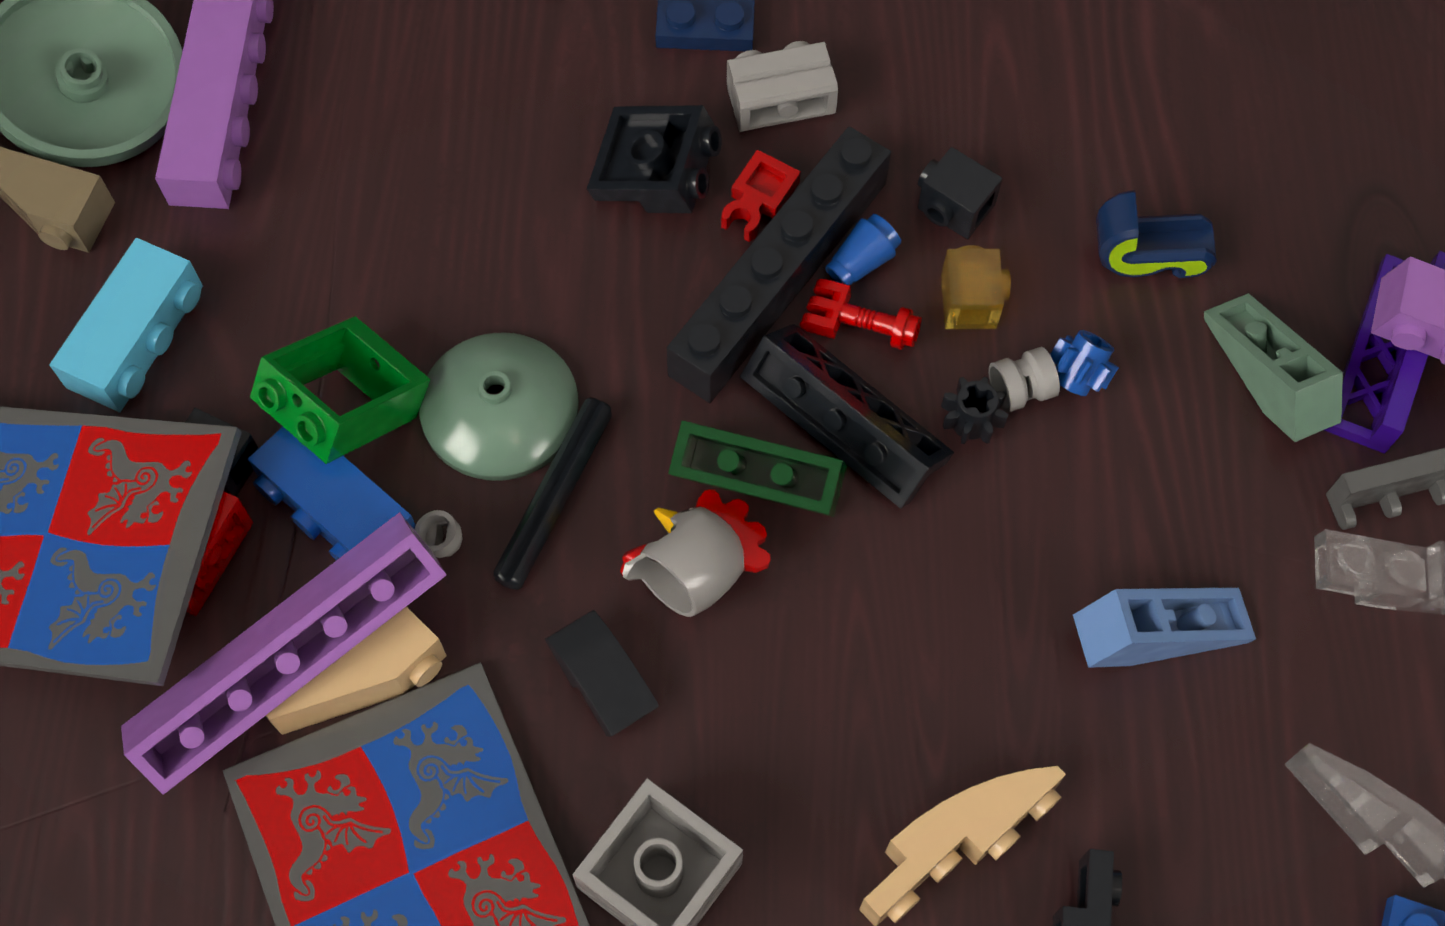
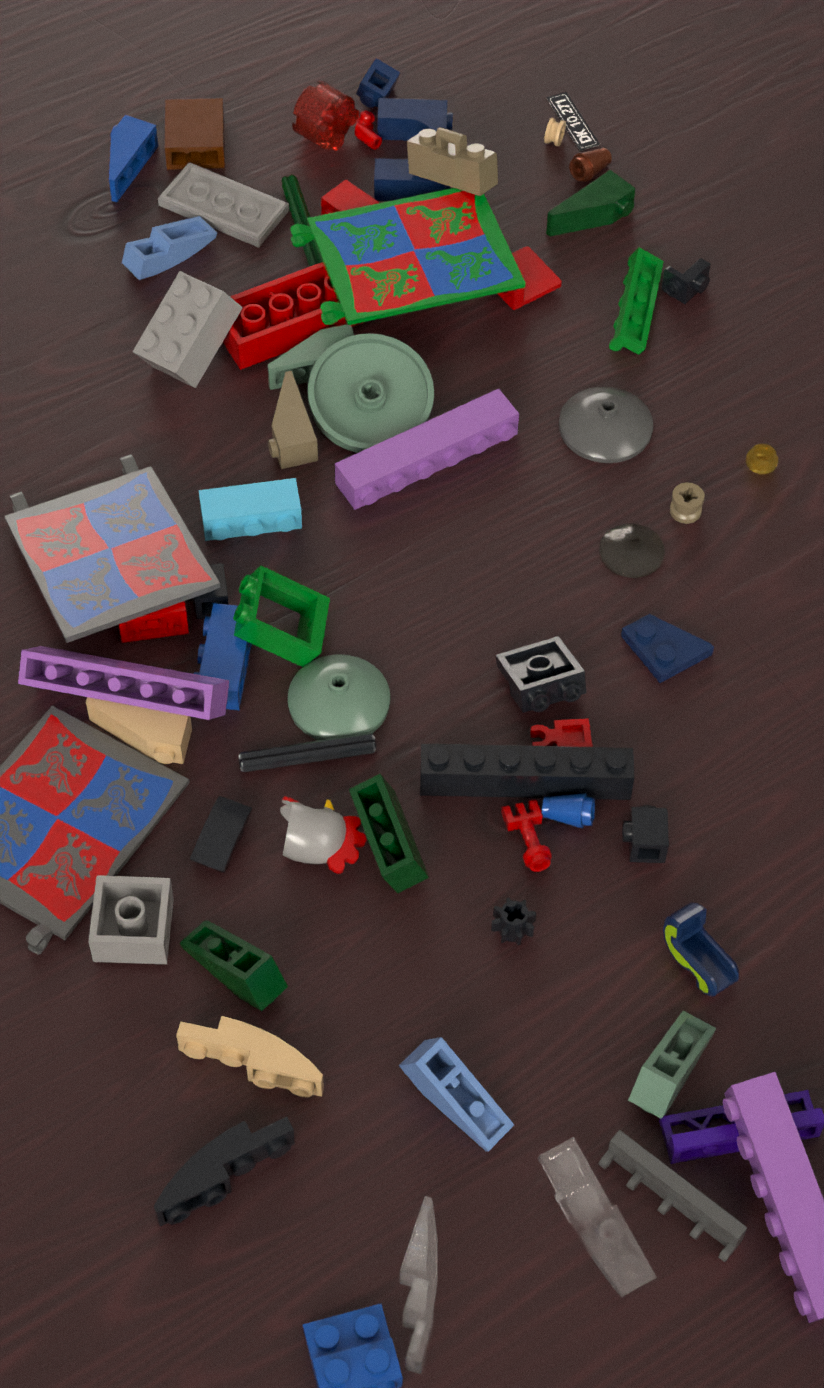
camera: 55 degrees right, 10 degrees down
light grey hinge [415,510,463,558] -> none
light grey brick [727,41,838,132] -> none
black fence [740,324,954,509] -> none
clear yellow brick [941,245,1011,329] -> none
light grey wheel [989,346,1060,413] -> none
blue gear [1050,330,1119,396] -> none
none -> dark green slope [180,920,288,1011]

